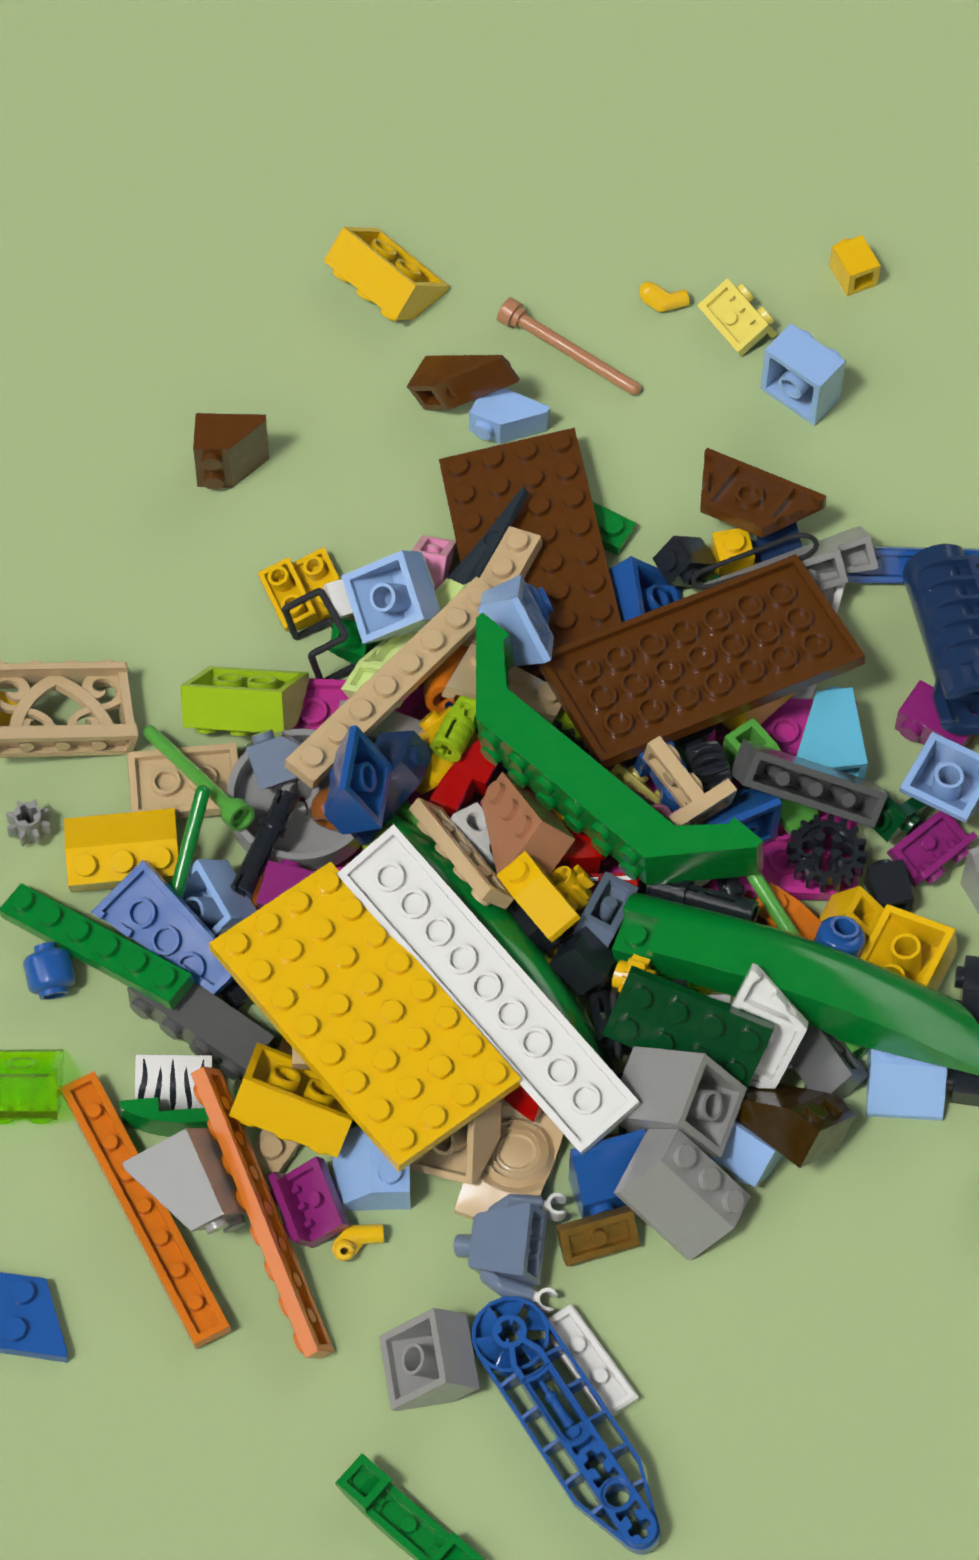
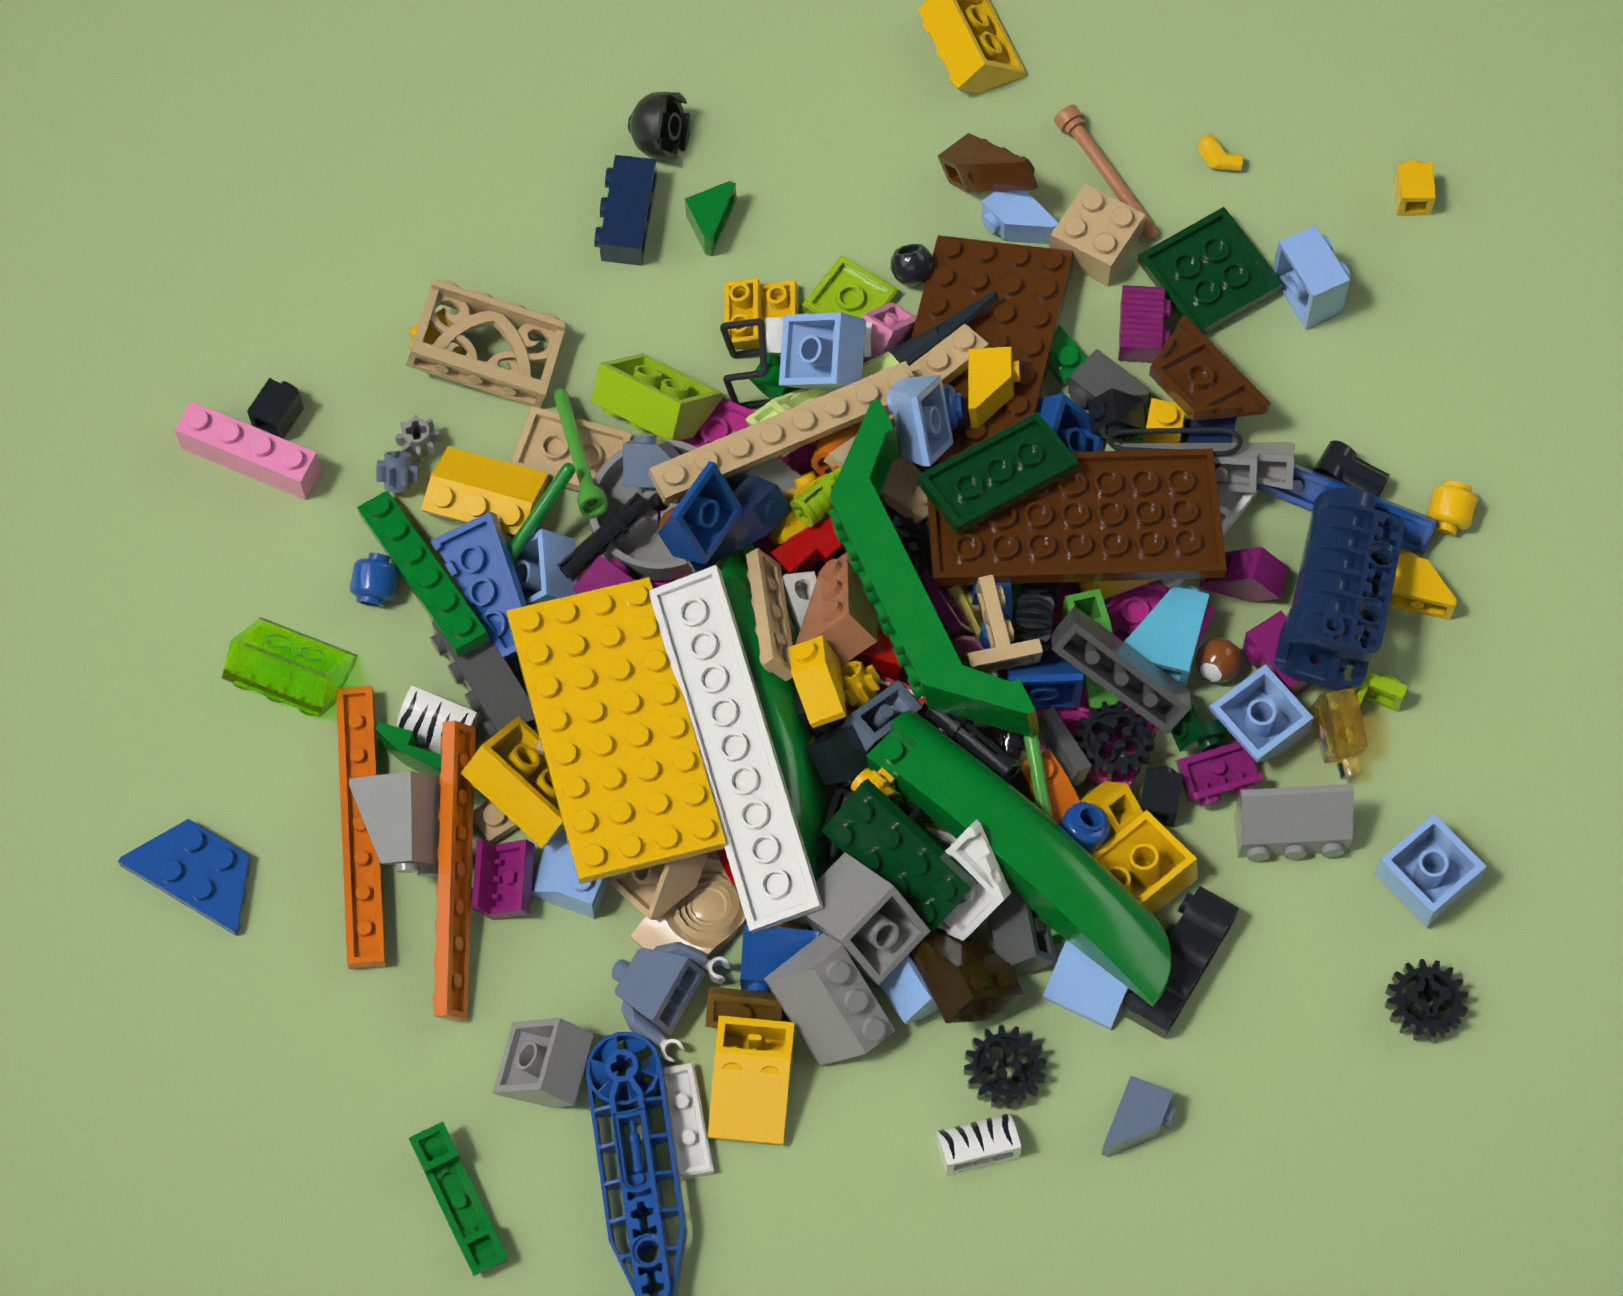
camera: 25 degrees right, 5 degrees up
reddish brown slope [193,413,269,490] -> none
yellow arm [332,1224,384,1261] -> none
light yellow bracket [697,278,777,356] -> none
none -> sand blue gear [376,451,419,493]
none -> dark blue brick [594,155,657,266]
none -> pearl dark grey cylinder [628,92,691,160]
none -> green slope [685,181,737,256]
none -> yellow slope [708,1015,795,1146]
none -> lime tile [802,255,898,318]
none -> black piece [890,244,934,286]
none -> dark green plate [917,411,1079,535]
none -> white brick [935,1113,1022,1175]
none -> black gear [964,1025,1046,1109]
none -> yellow slope [968,347,1020,428]
none -> dark grey tile [1038,707,1092,787]
none -> tan brick [1049,183,1145,286]
none -> dark grey slope [1068,349,1151,410]
none -> magenta brick [1118,285,1171,363]
none -> dark green plate [1137,207,1283,334]
none -> dark orange piece [1196,637,1241,683]
none -> magenta slope [1199,546,1288,602]
none -> black piece [1313,440,1390,497]

